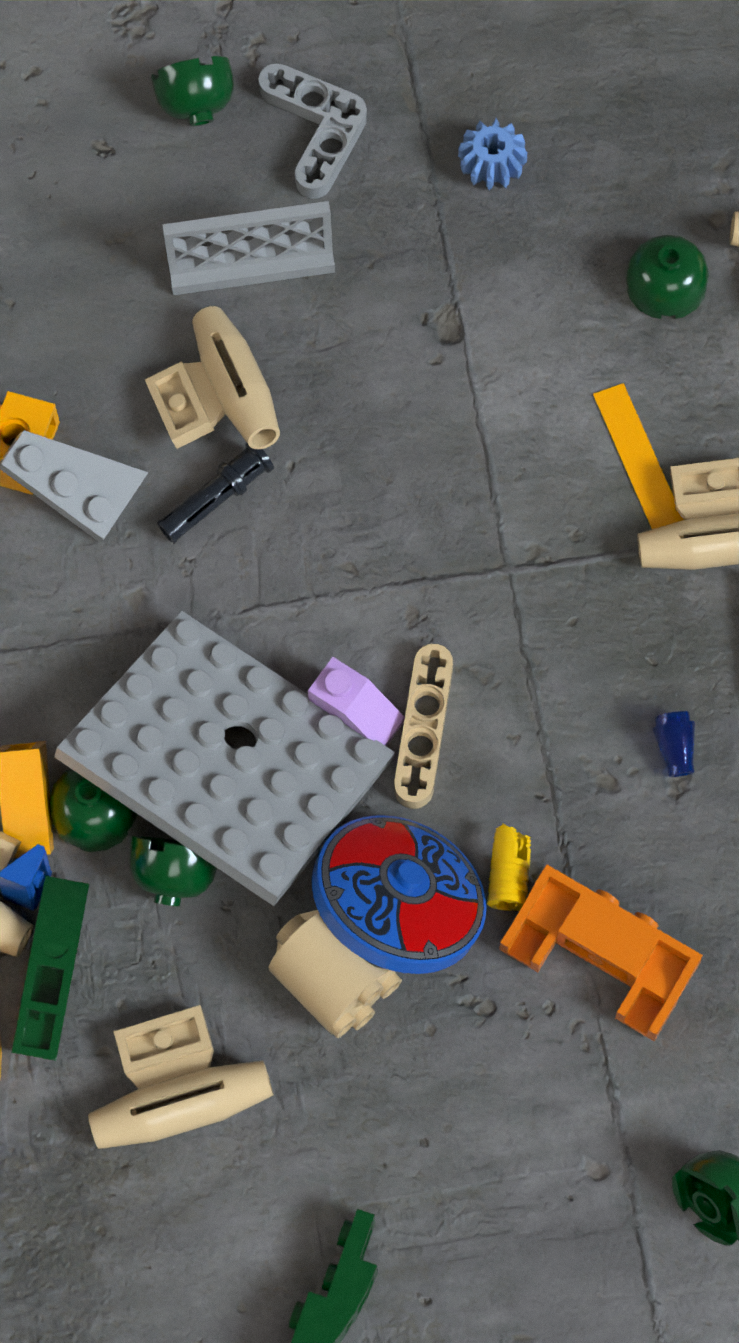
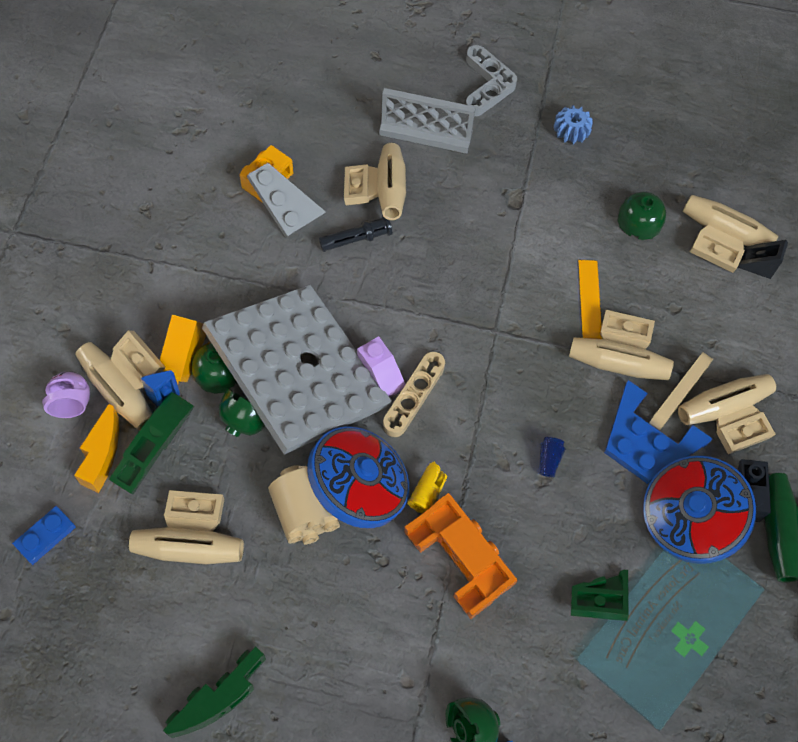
camera: 15 degrees right, 5 degrees down
dark green cylinder [151,56,234,126] -> none

